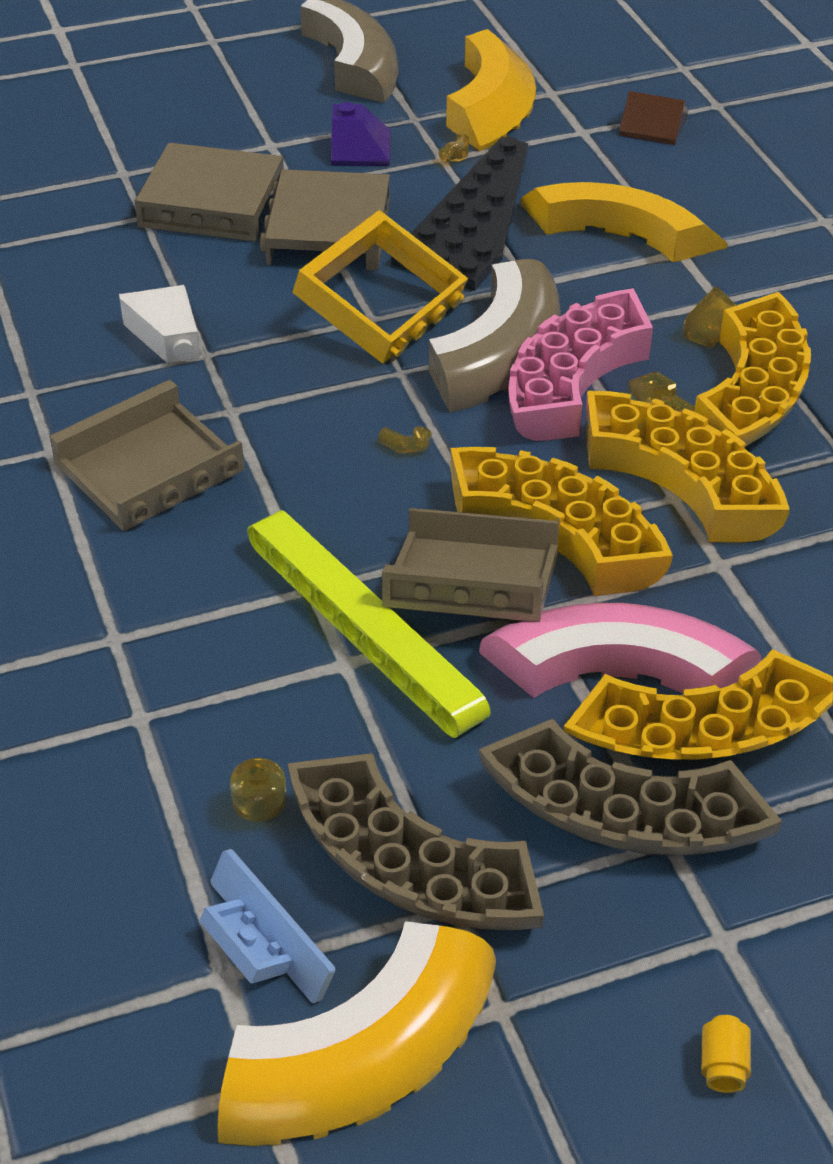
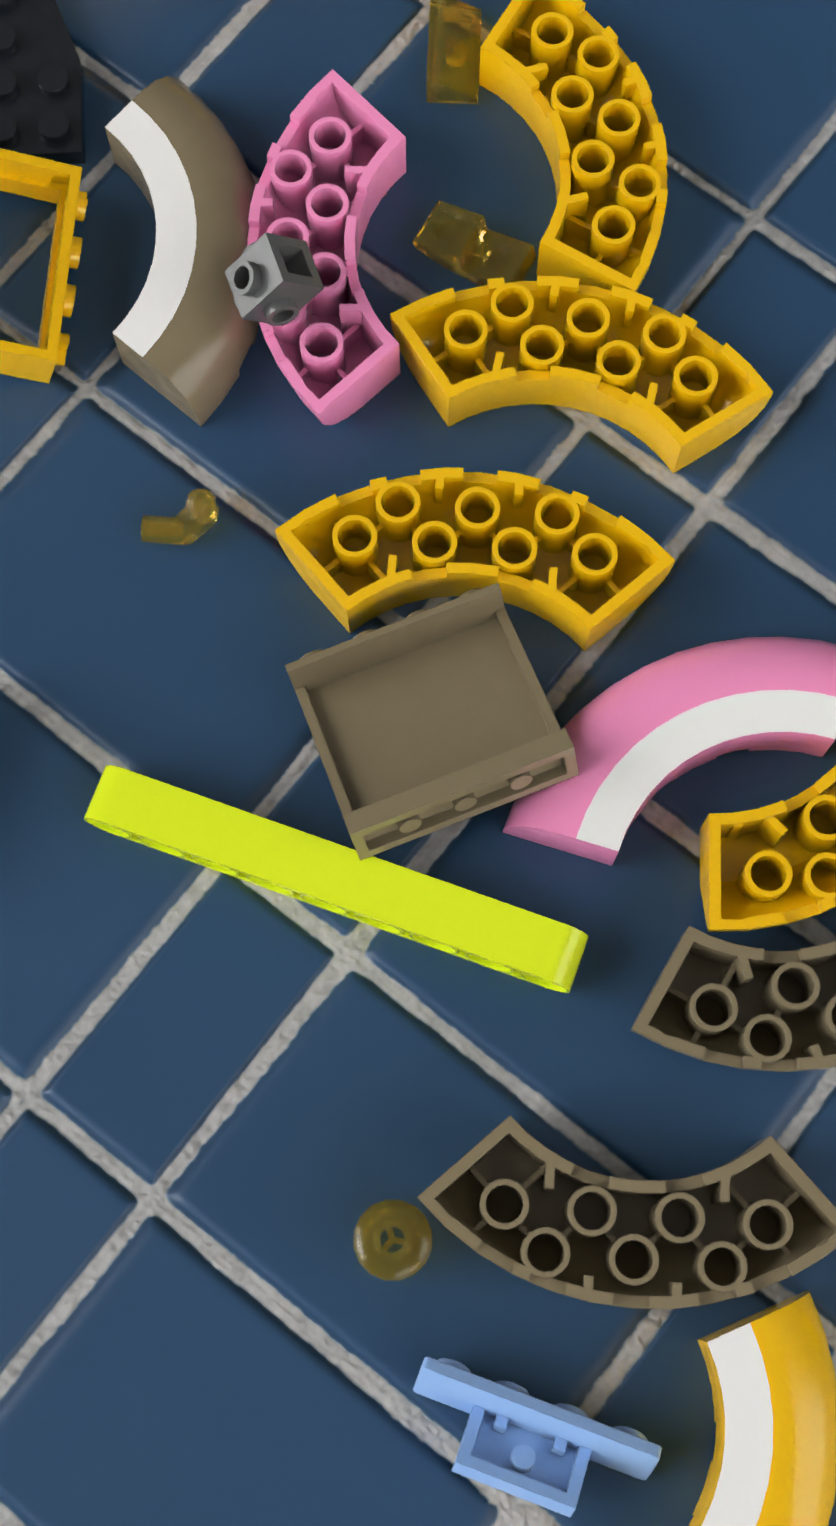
camera: 30 degrees left, 30 degrees up
none -> dark grey brick [224,232,324,326]

